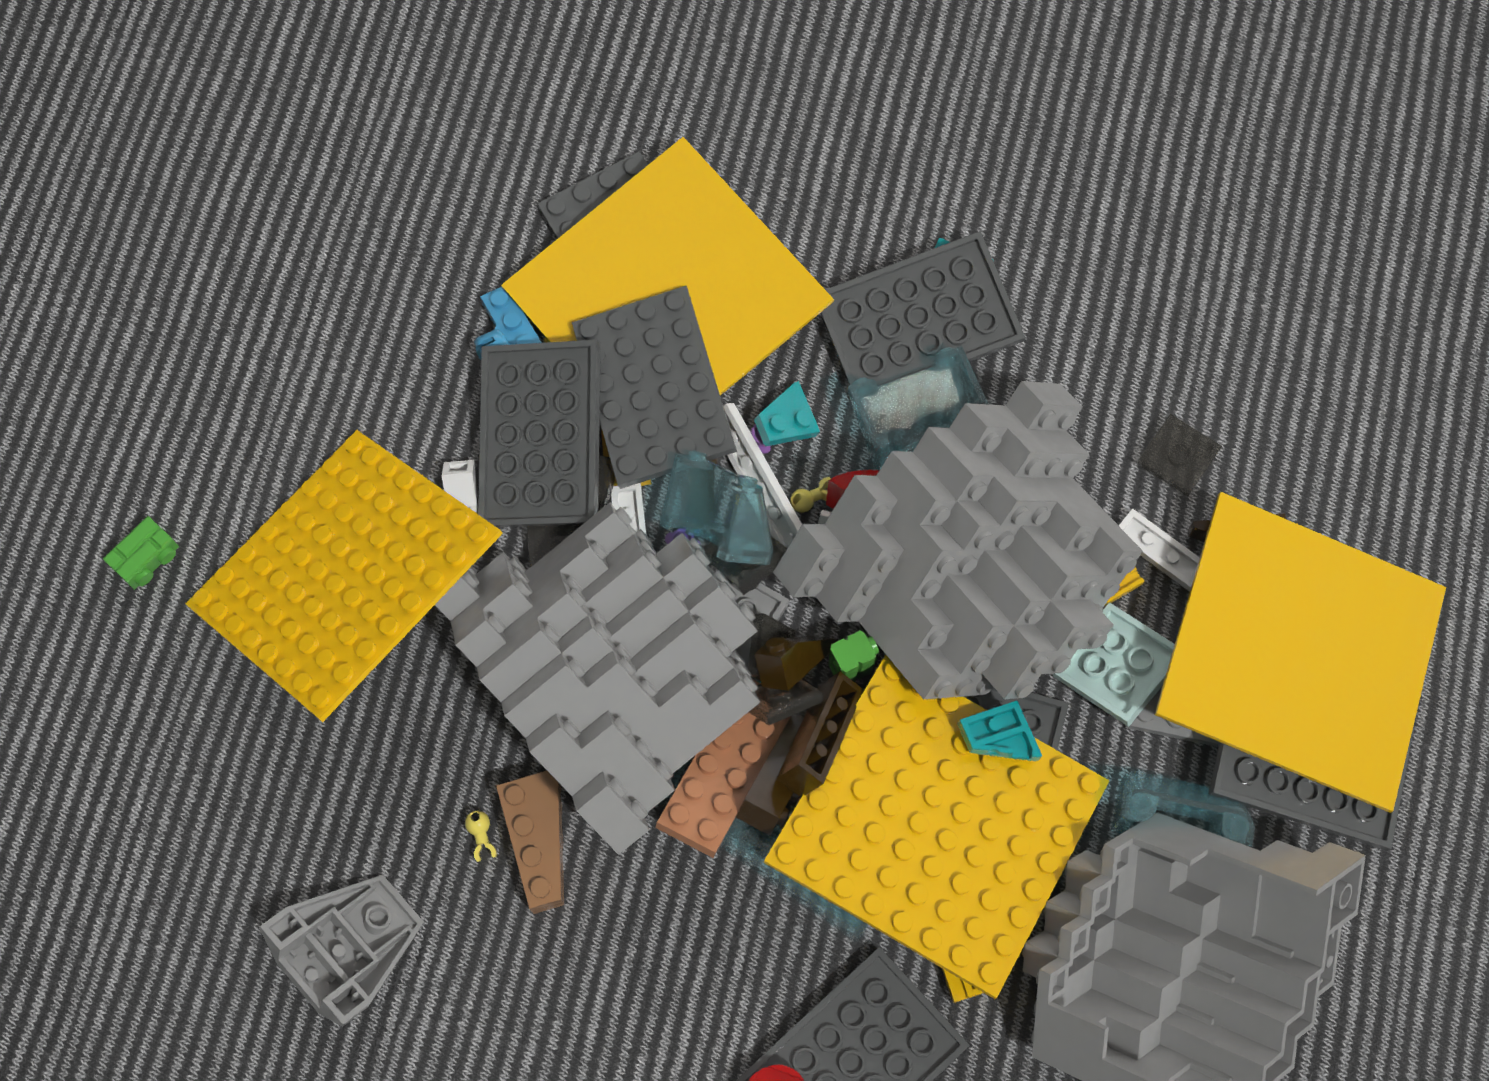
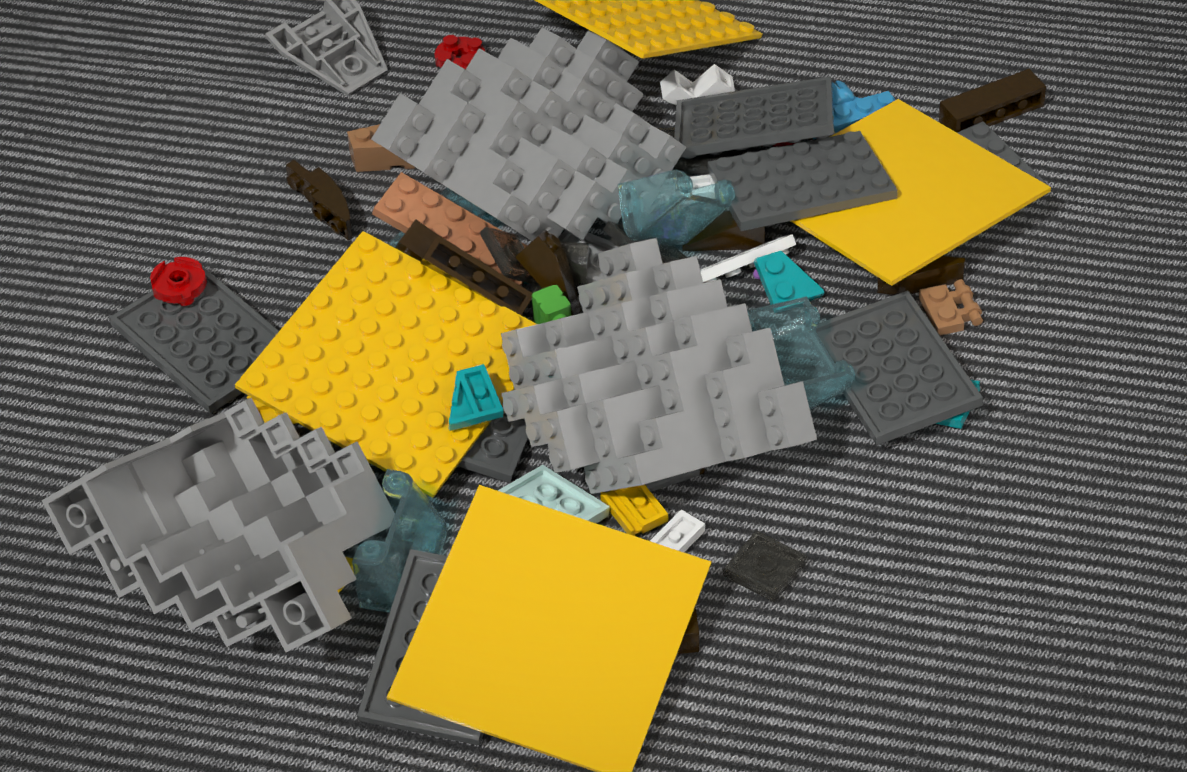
camera: 90 degrees right, 25 degrees down
none -> dark brown slope [286,160,353,241]
none -> red plate [434,35,485,70]
none -> medium nougat plate [919,279,983,335]
none -> dark brown brick [939,69,1046,133]

